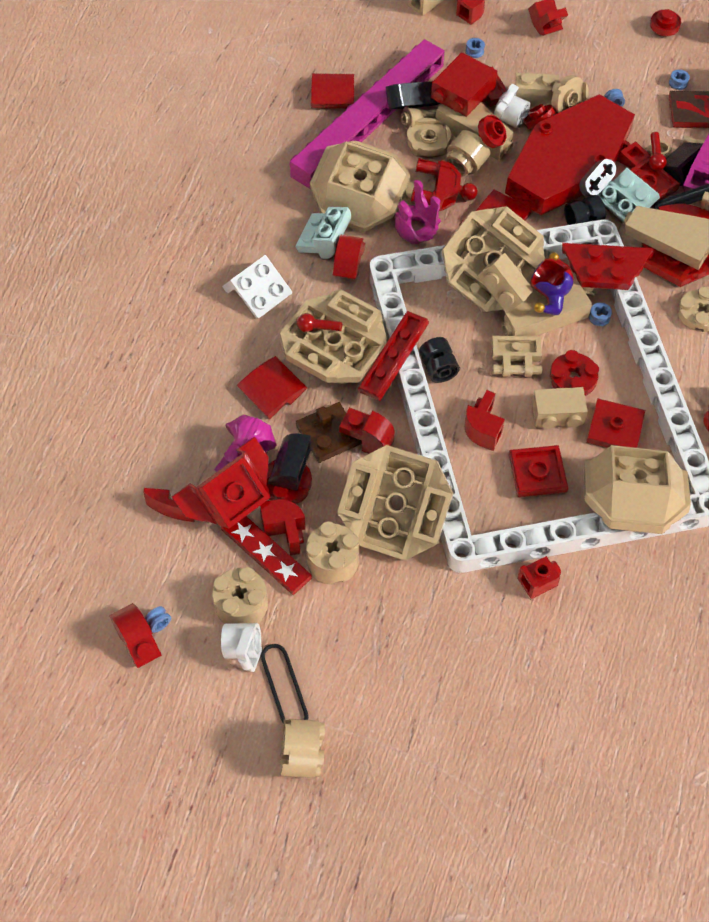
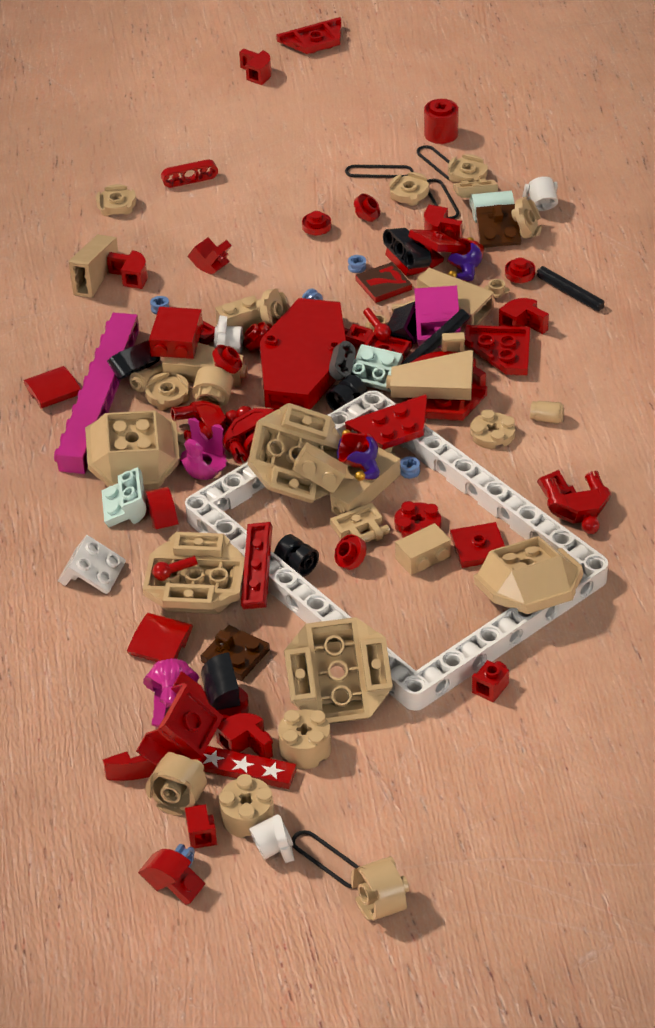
camera: 25 degrees left, 15 degrees down
red brick [339,407,395,454] -> none
red brick [464,390,505,451] -> none
red plate [509,445,568,497] -> none
none -> tan brick [146,752,207,815]
none -> red brick [185,804,217,849]
none -> red connector [223,406,275,464]
none -> red plate [334,534,367,570]

